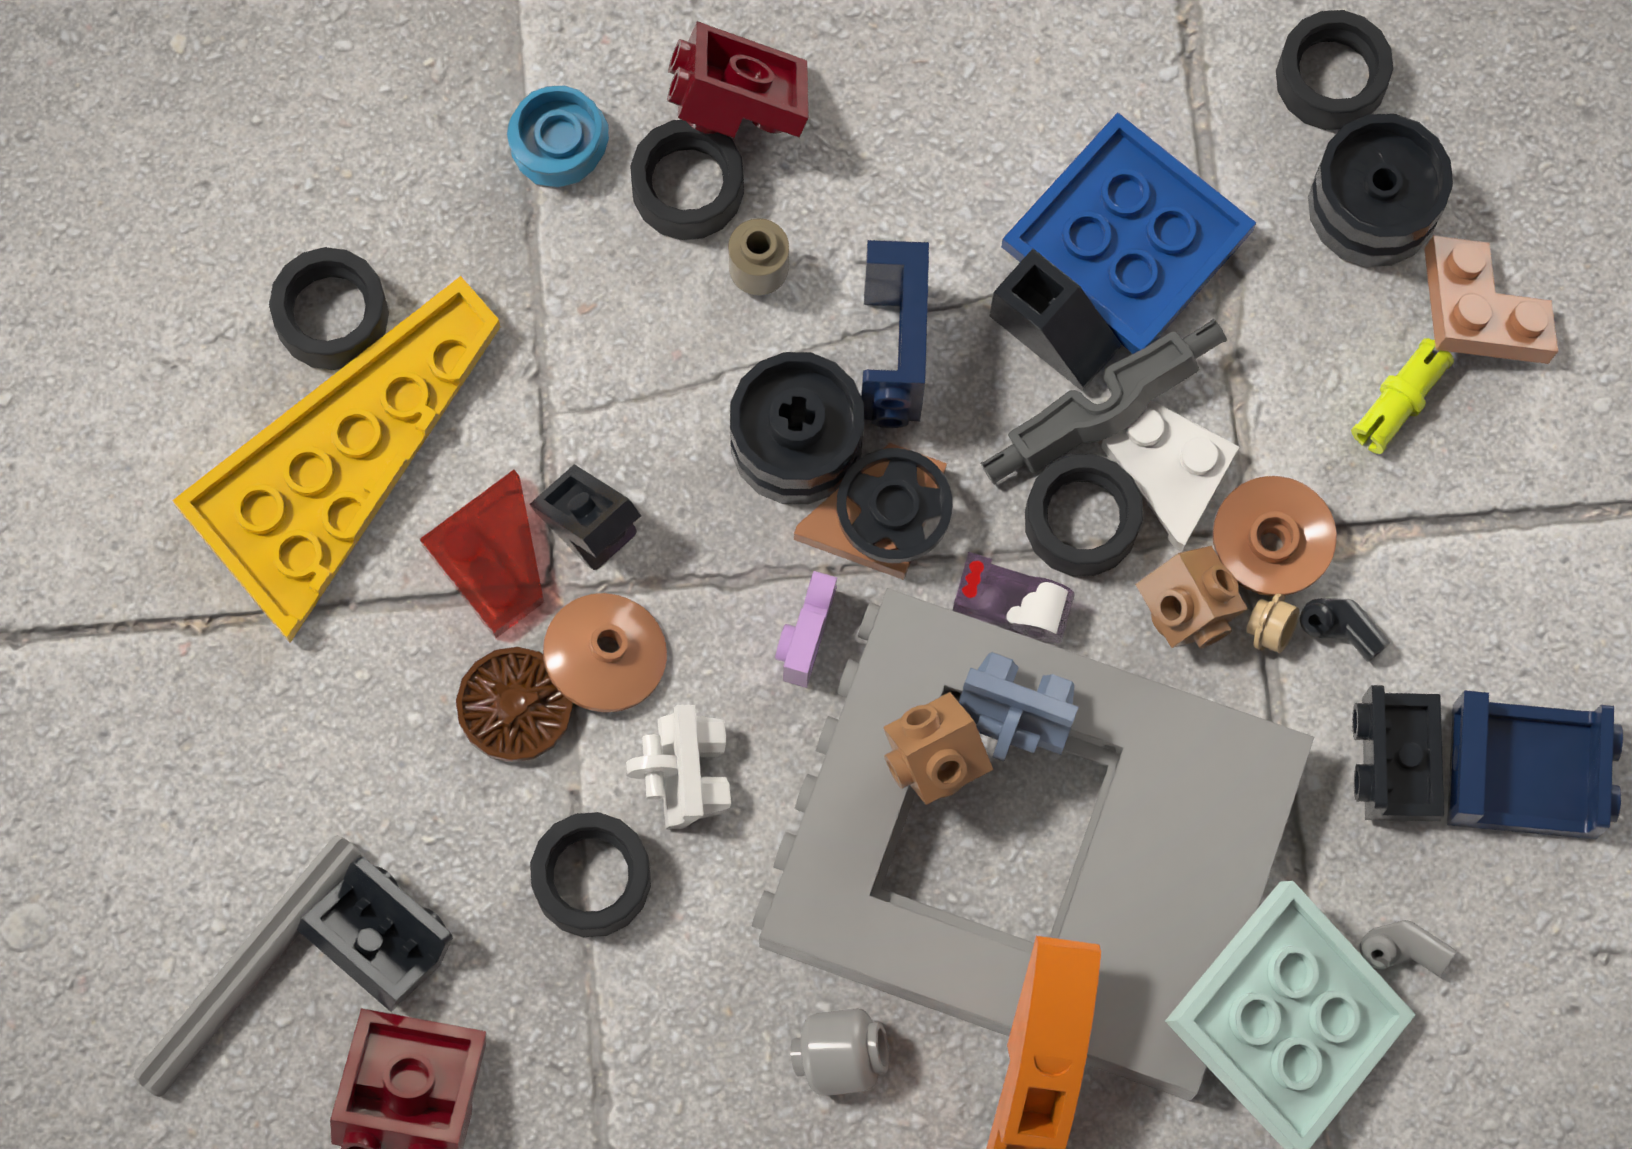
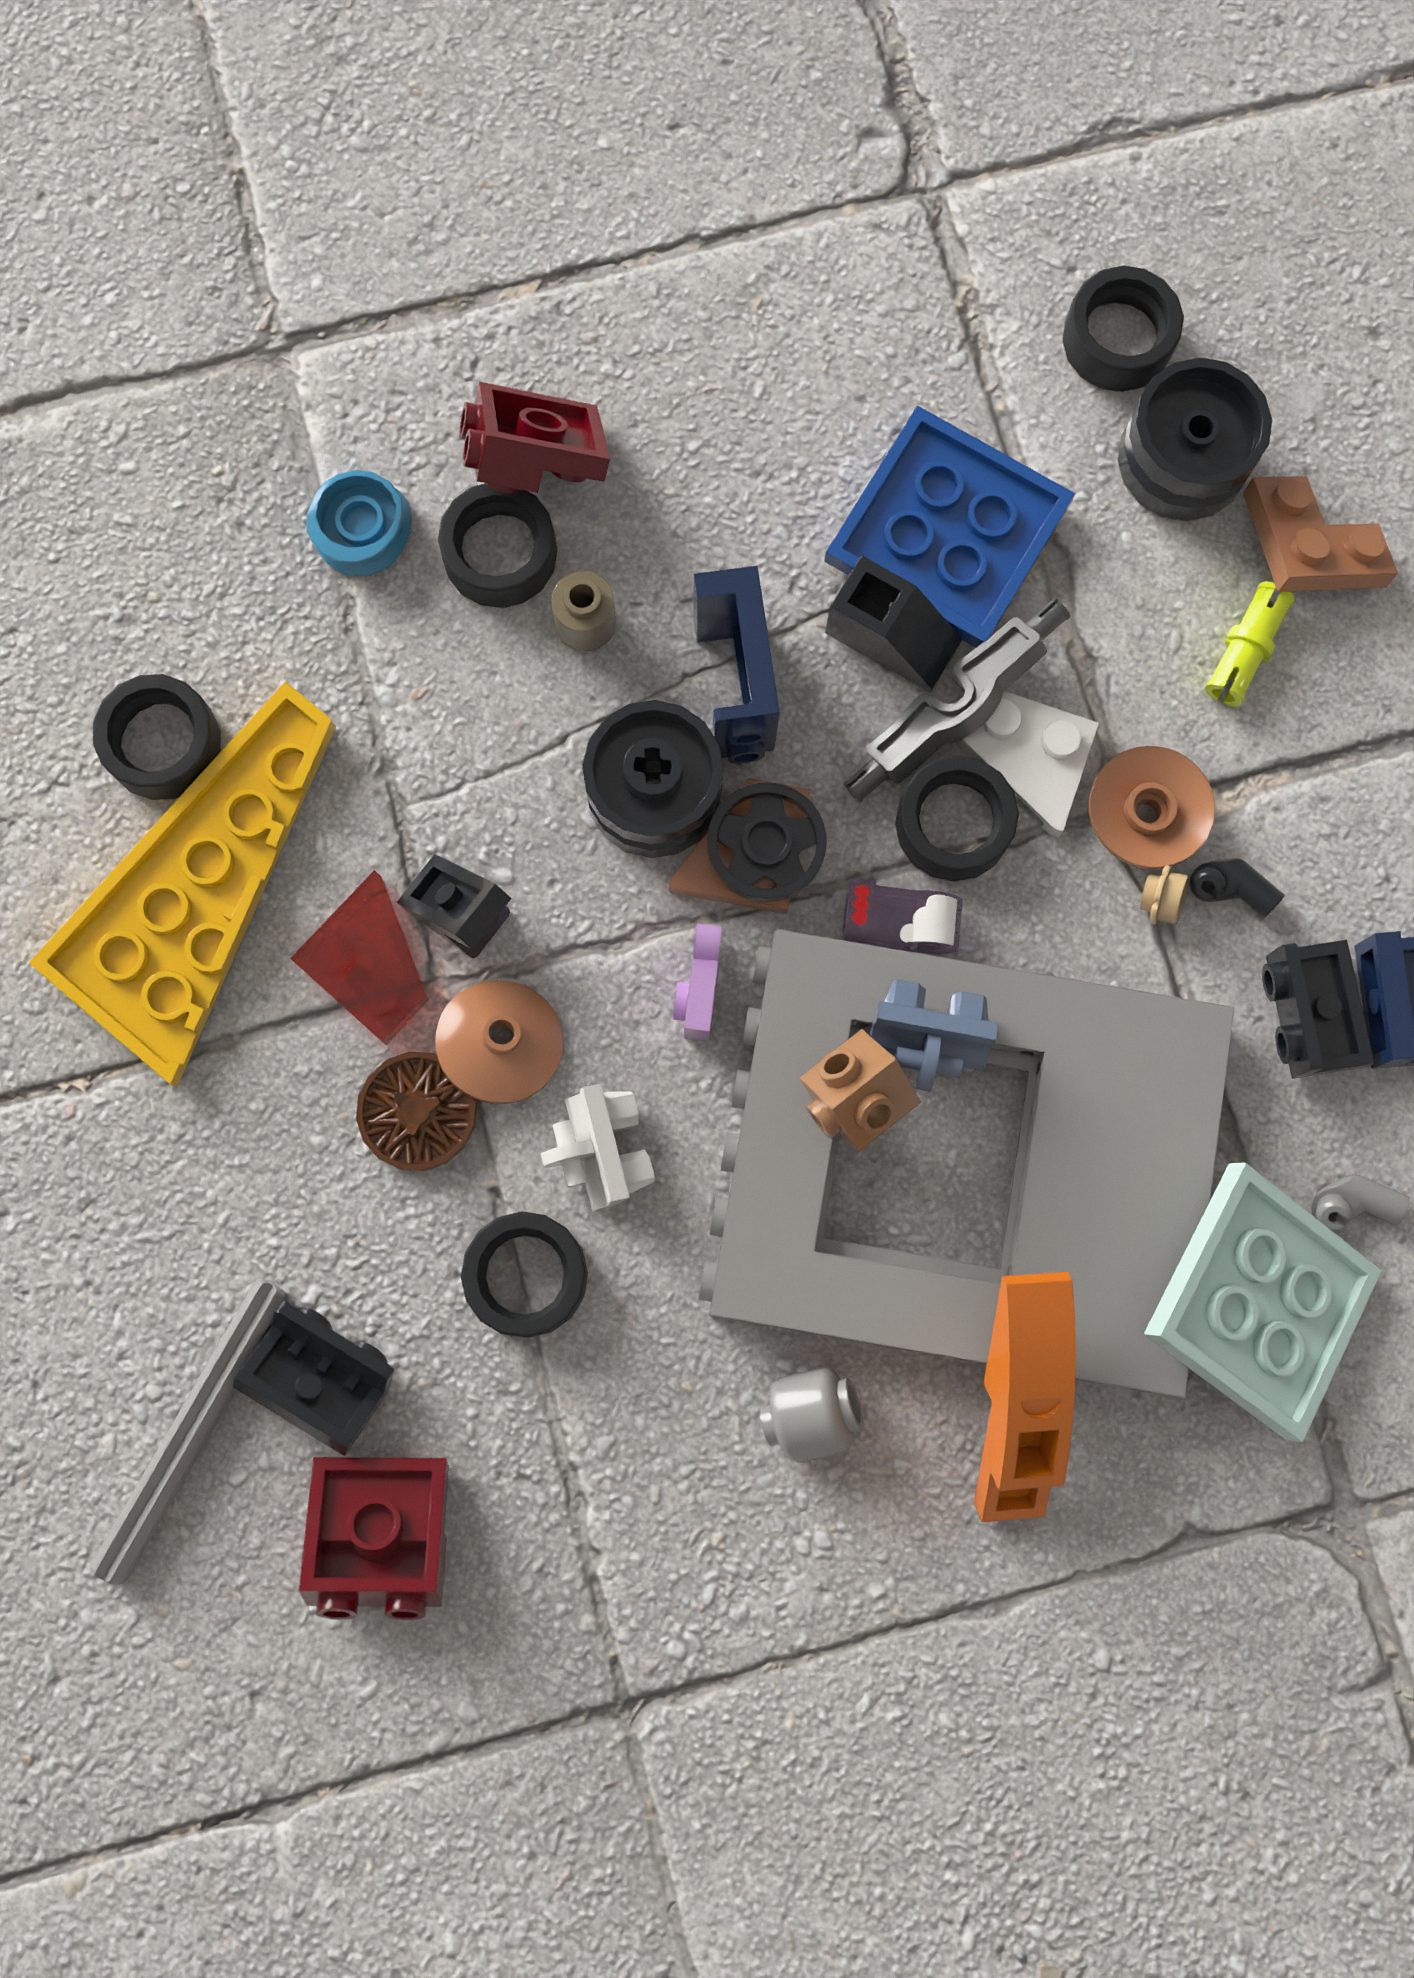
camera: 10 degrees left, 5 degrees up
medium nougat brick [1135,545,1248,649] -> none

